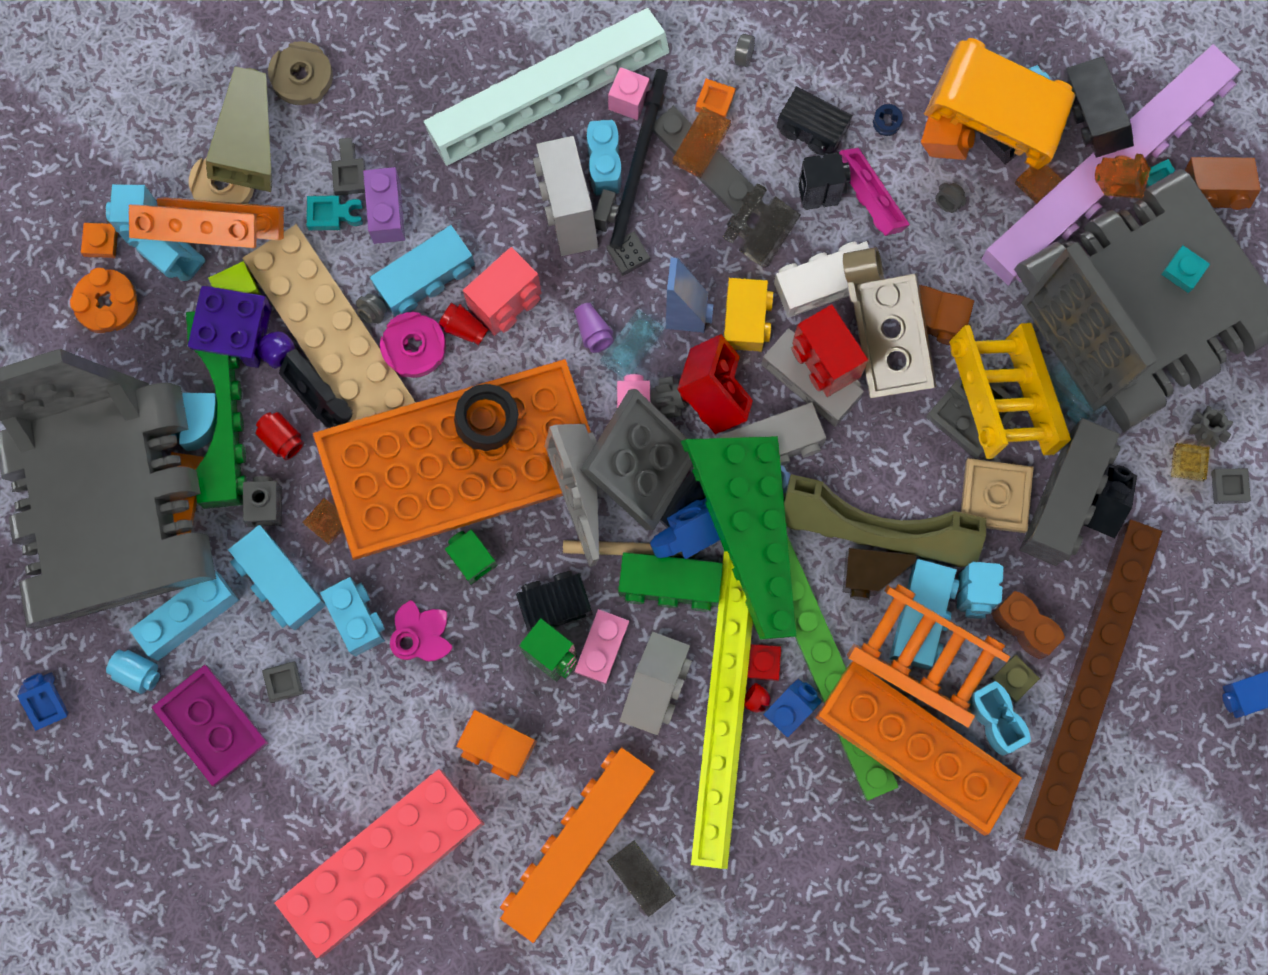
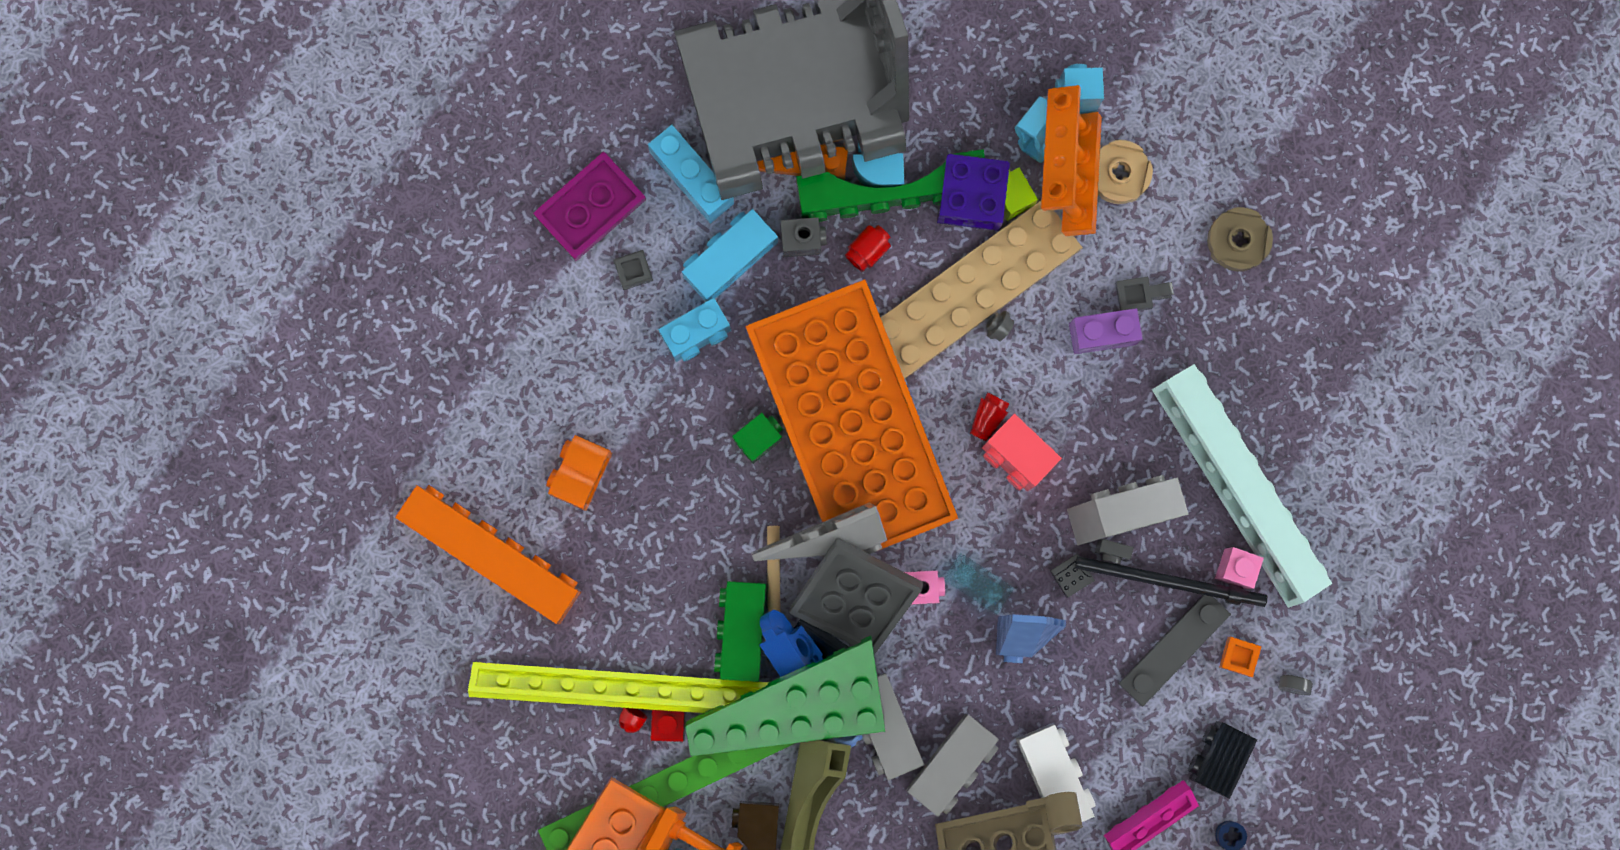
camera: 80 degrees right, 5 degrees up
blue bracket [17,672,68,731] -> none
orange plate [70,268,138,333] -> none
orange plate [81,223,118,258] -> none
medium azure brick [106,649,160,694] -> none
slope [205,66,272,192] -> none
dark purple piece [258,331,295,369] -> none
coral brick [275,769,484,958] -> none
black hinge [279,349,353,428] -> none
clear orange plate [302,498,343,545] -> none
teal plate [306,196,363,231] -> none
medium azure brick [370,225,475,317] -> none
dark pink plate [380,312,446,378] -> none
dark pink plate [390,600,452,662] -> none
black tyre [454,384,519,451] -> none
black brick [516,571,593,633] -> none
green brick [519,618,578,682] -> none
medium lavender cone [574,303,614,353] -> none
bright pink plate [574,609,629,684] -> none
medium azure brick [587,120,622,195] -> none
clear smoke plate [607,840,676,917] -> none
light grey brick [620,632,692,735] -> none
dark grey gear [650,376,689,418] -> none
clear orange plate [672,107,731,178] -> none
red brick [677,334,753,435] -> none
clear smoke plate [723,184,801,268] -> none
yellow brick [724,278,773,352] -> none
blue bracket [763,679,822,738] -> none
red brick [791,304,868,397] -> none
black brick [798,152,851,210] -> none

